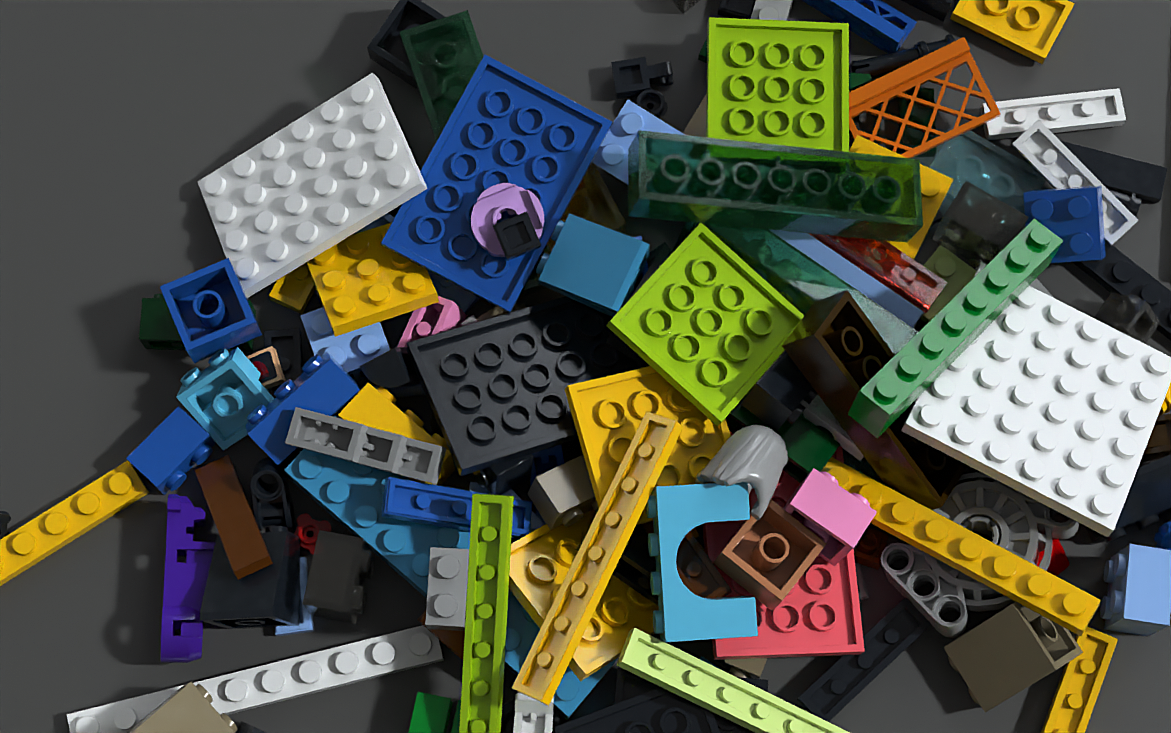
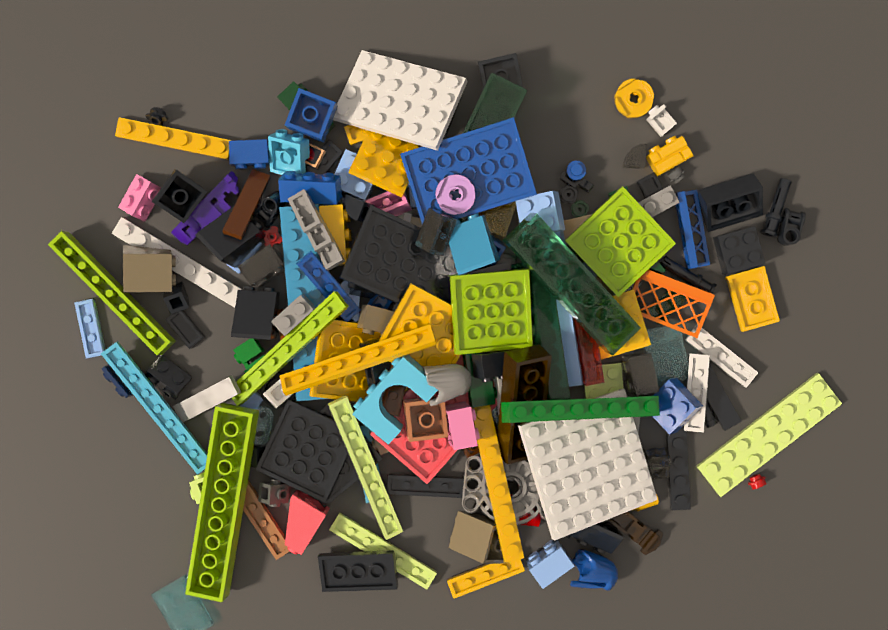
camera: 45 degrees right, 15 degrees up
black tile [493,211,541,261] -> none
none -> bright pink bracket [118,174,161,221]
none -> black slope [152,169,207,223]
none -> black slope [231,286,280,340]
none -> clear smoke brick [415,208,457,256]
none -> blue plate [567,161,586,180]
none -> dark green plate [570,200,589,218]

